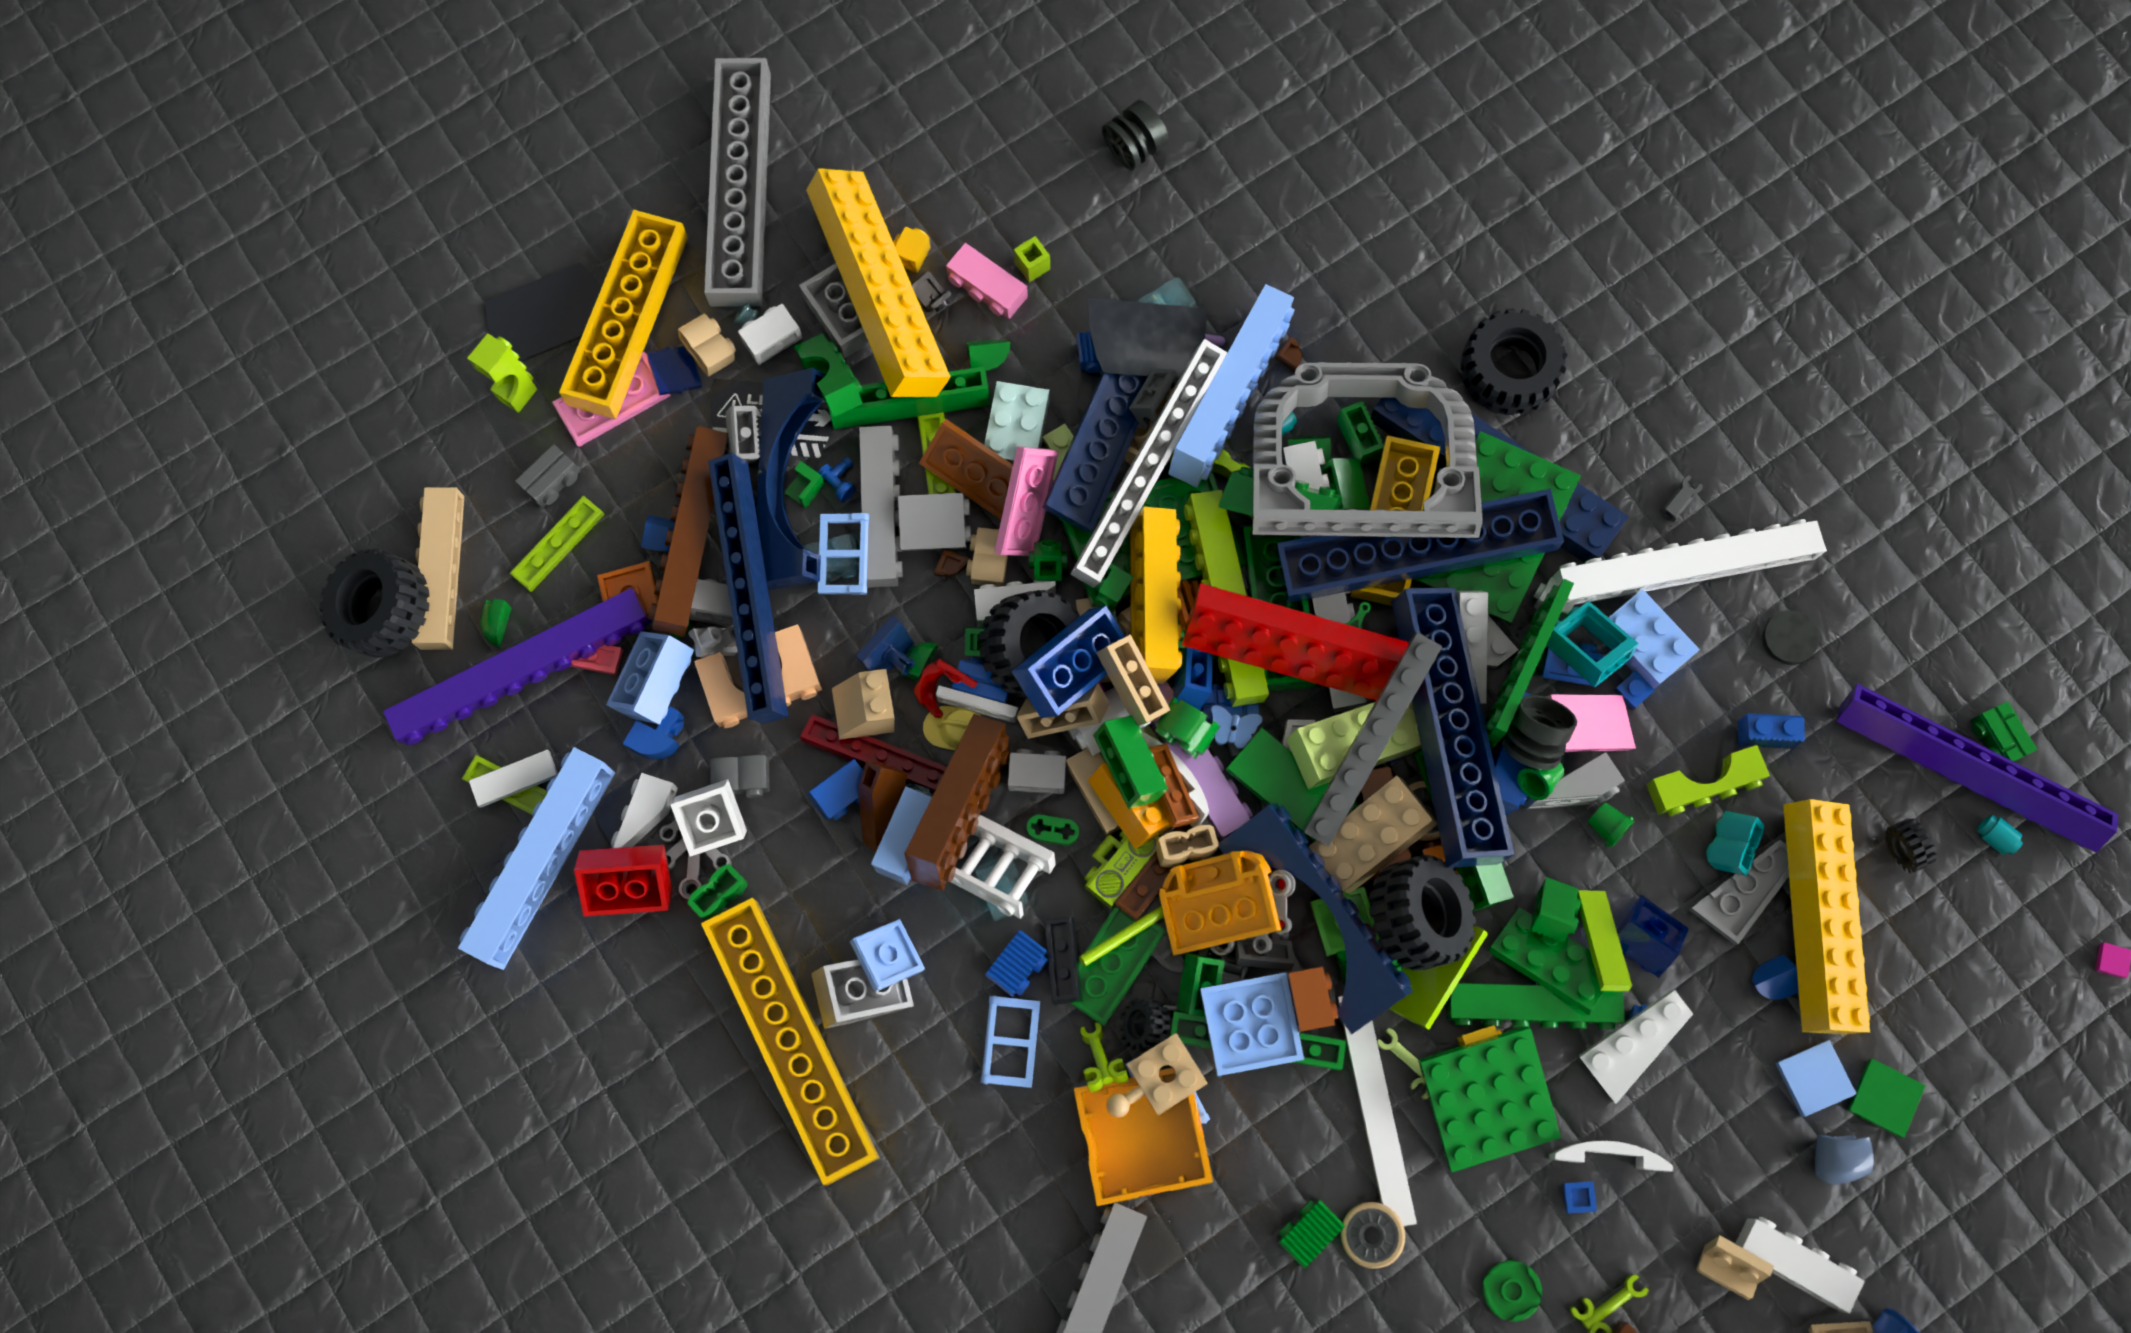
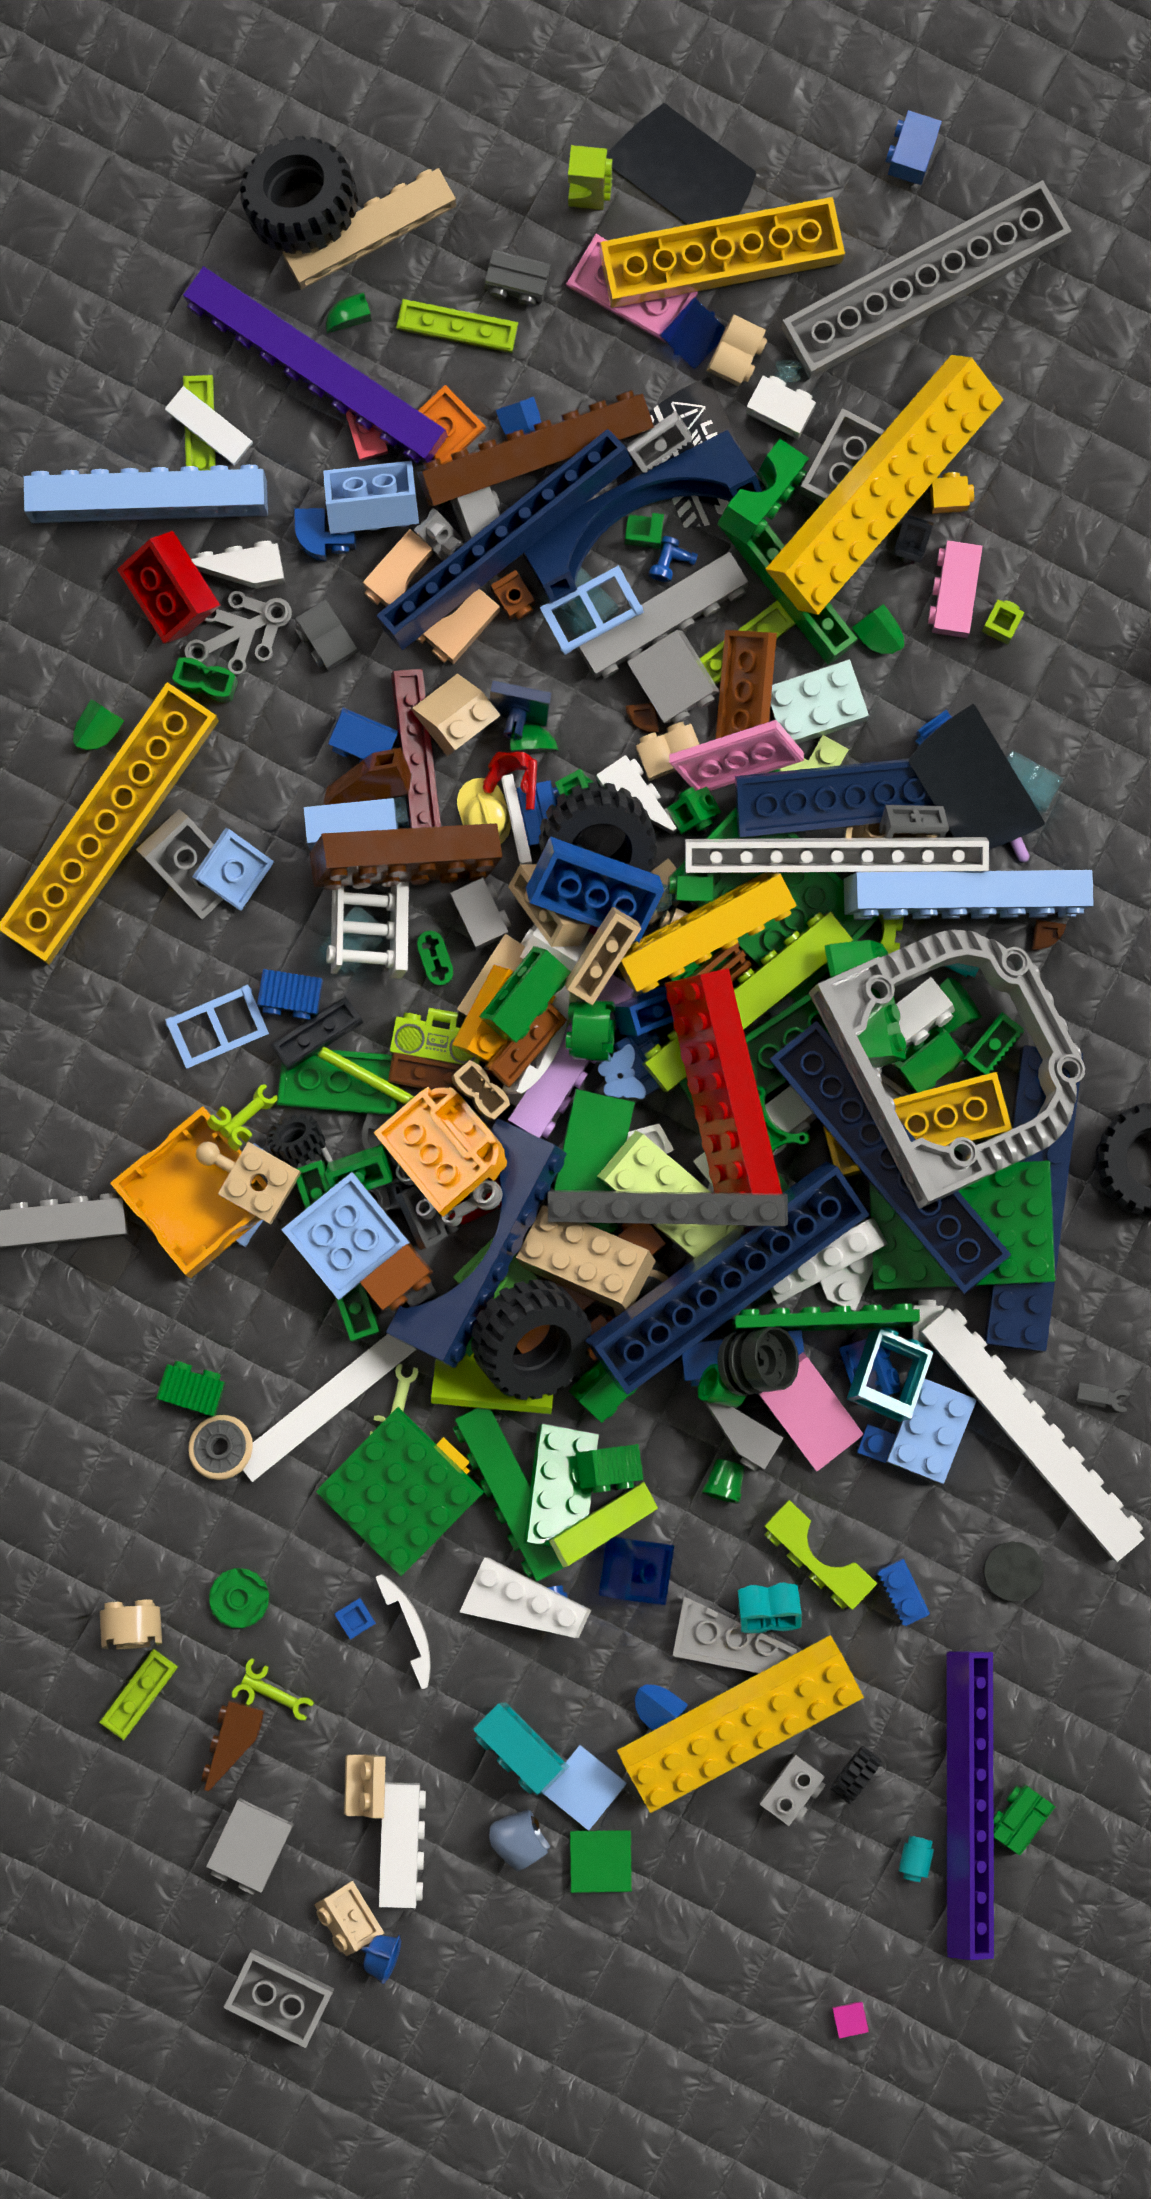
camera: 60 degrees right, 10 degrees up
white brick [670,779,747,856] -> none
none -> green brick [73,699,124,750]
none -> teal brick [473,1702,570,1795]
none -> dark orange brick [491,570,535,620]
none -> light grey brick [759,1754,826,1826]
none -> brick [885,110,942,185]

